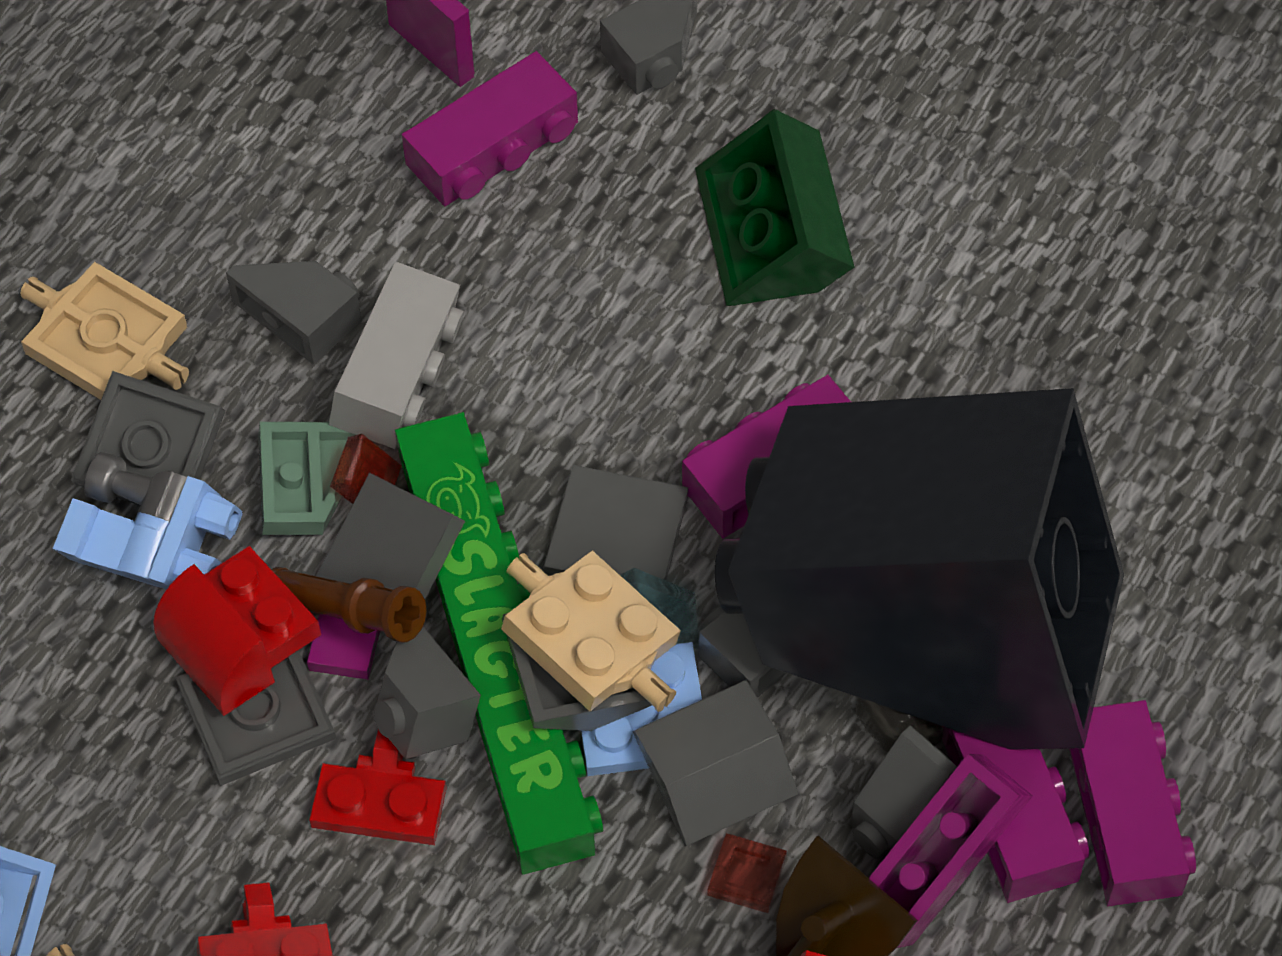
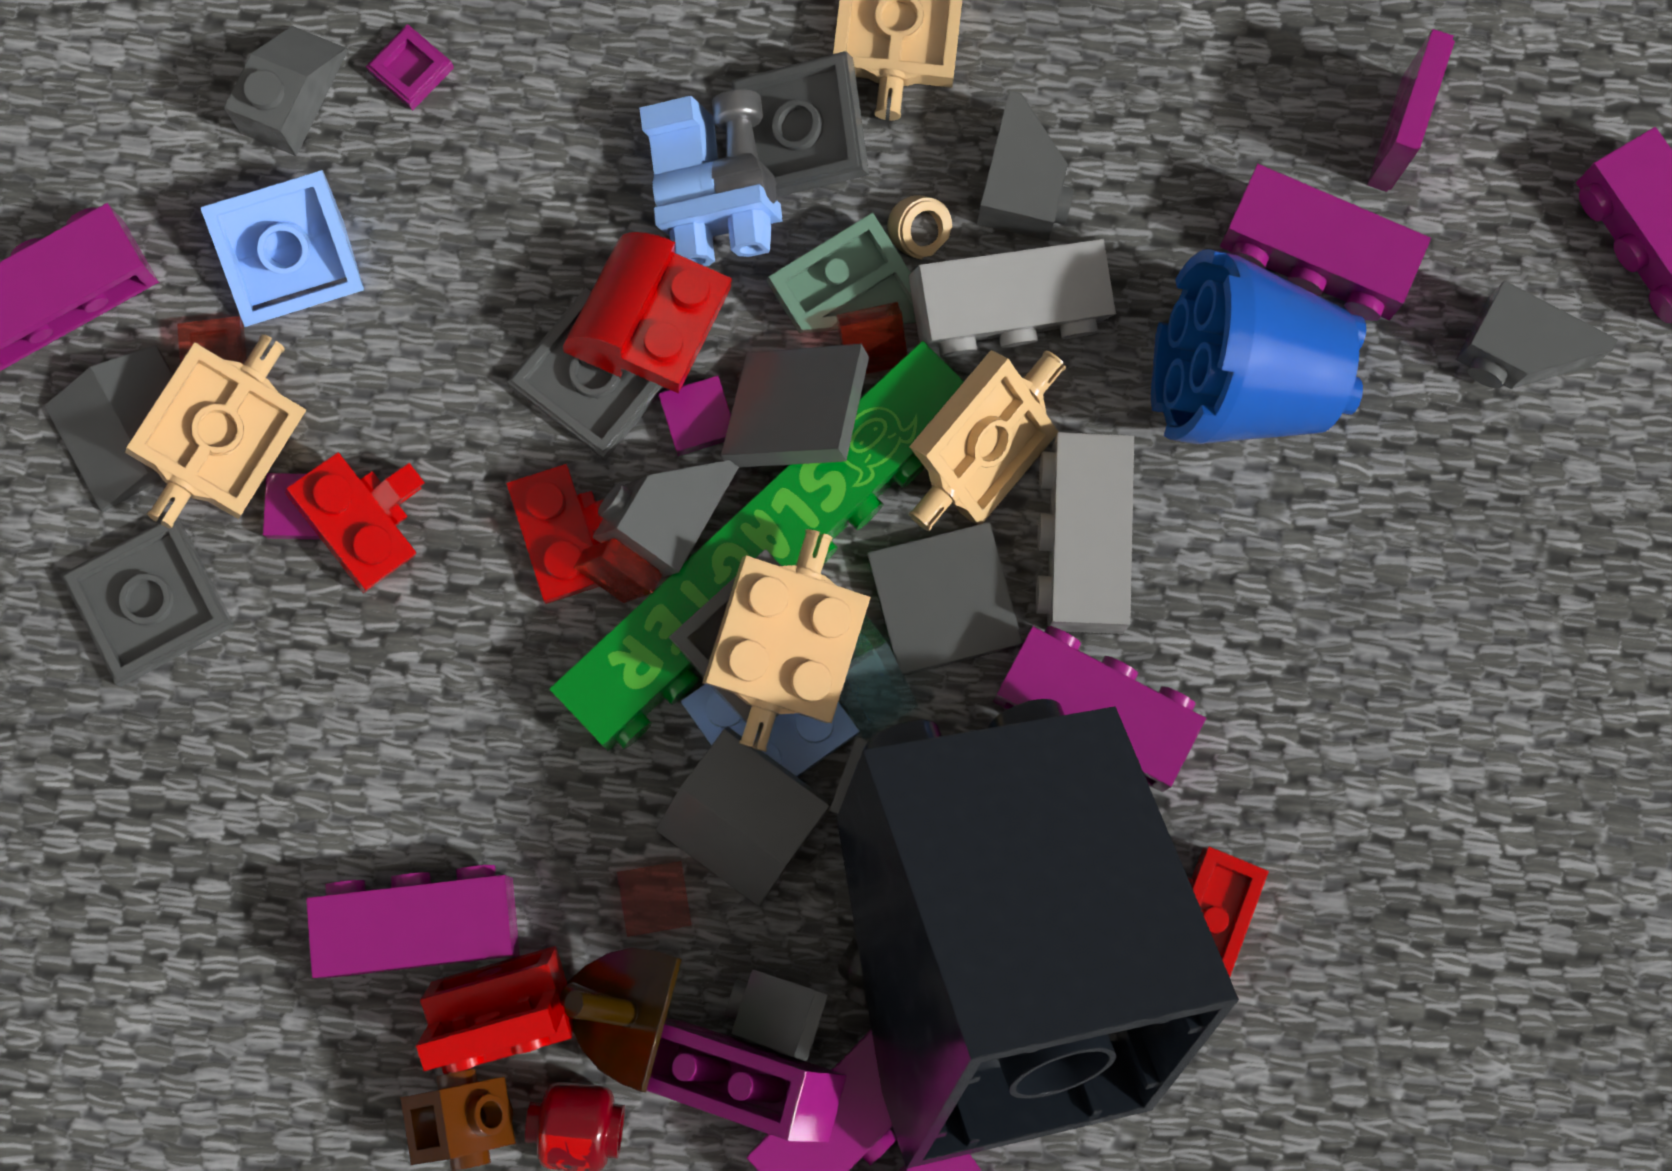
camera: 60 degrees right, 20 degrees up
reddish brown pin [271,567,427,642] -> none
dark green slope [695,109,855,306] -> none
none -> clear red tile [574,538,662,603]
none -> tan piece [887,195,952,259]
none -> tan plate [908,350,1066,531]
none -> light grey brick [1036,432,1134,634]
none -> blue cone [1150,249,1366,444]

